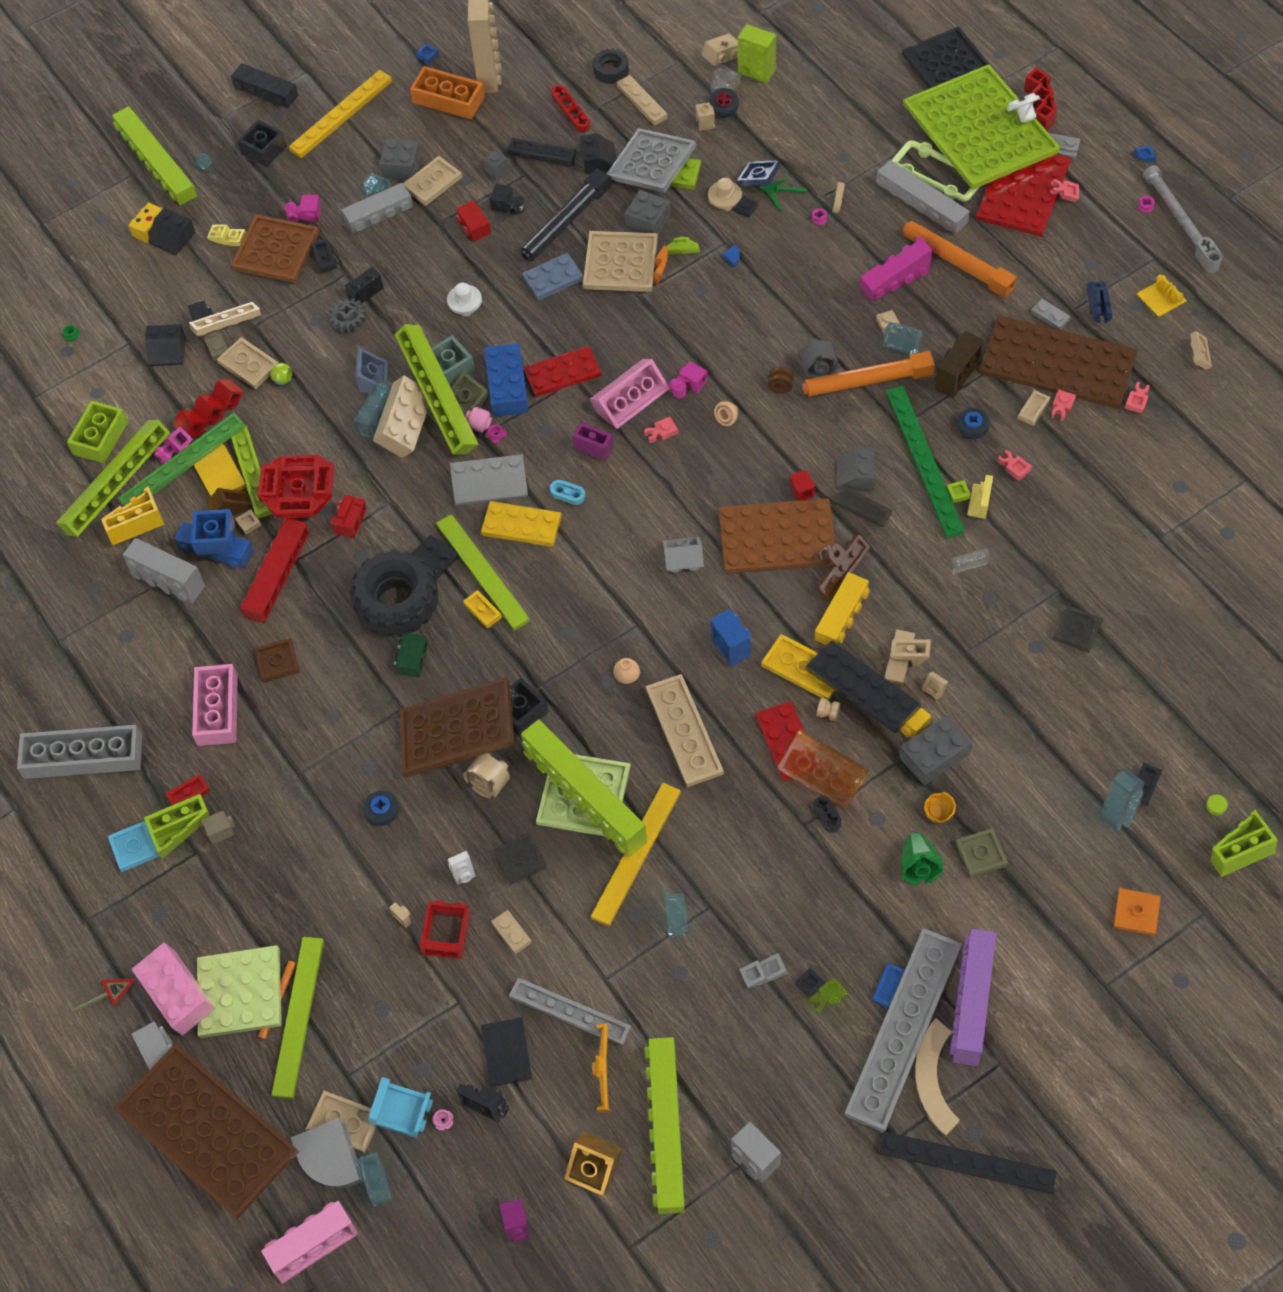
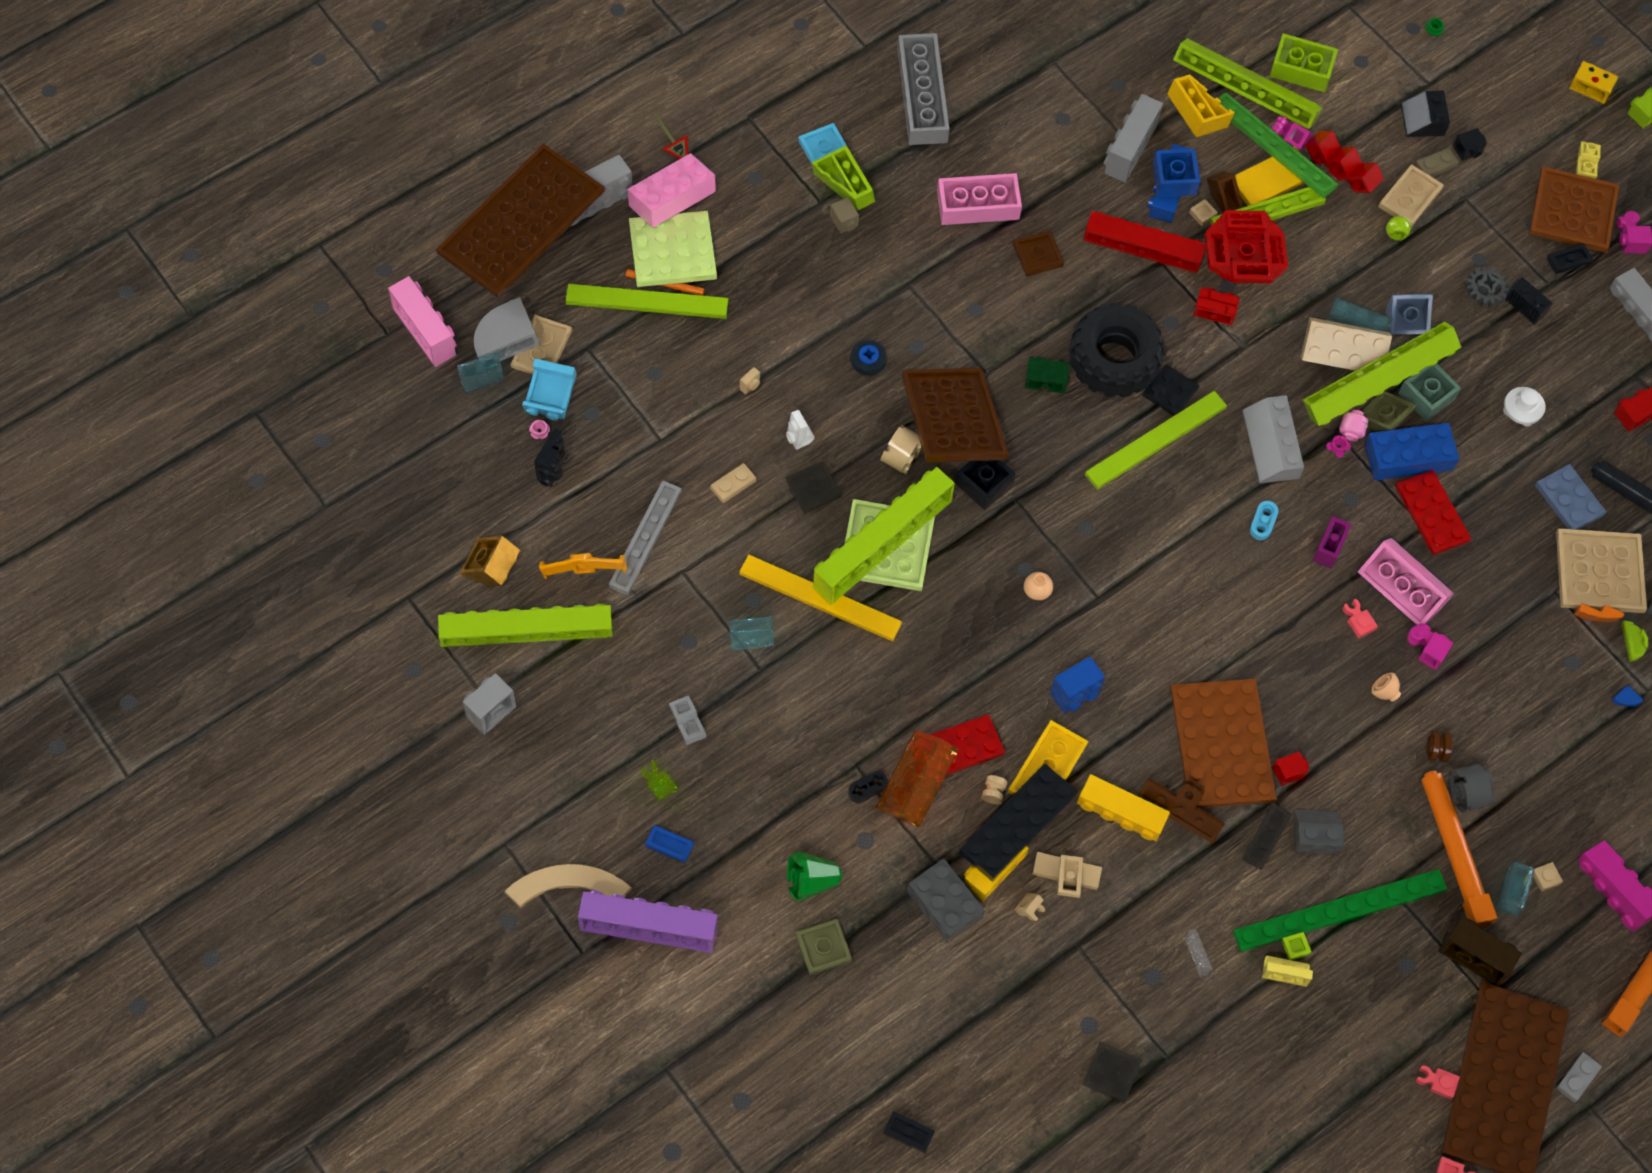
camera: 80 degrees right, 5 degrees up
black slope [148,207,196,256] -> none
red plate [166,774,211,805] -> none
tan plate [189,302,261,336] -> none
red window [420,900,471,959] -> none
yellow plate [463,590,502,629] -> none
yellow plate [481,501,562,547] -> none
black tile [481,1017,532,1087] -> none
magenta brick [500,1199,531,1242] -> none
tan plate [645,674,724,787] -> none
light grey slope [663,537,704,573] -> none
black plate [795,968,825,999] -> none
light grey plate [844,928,962,1132] -> none
black plate [879,1131,1057,1194] -> none
light orange hair [924,792,956,823] -> none
black wheel [956,408,990,439] -> none
coral plate [998,450,1032,481] -> none
tan tile [1017,390,1051,427] -> none
dark blue plate [1086,282,1112,323] -> none
clear light blue brick [1100,768,1144,831] -> none
orange plate [1113,888,1161,936] -> none

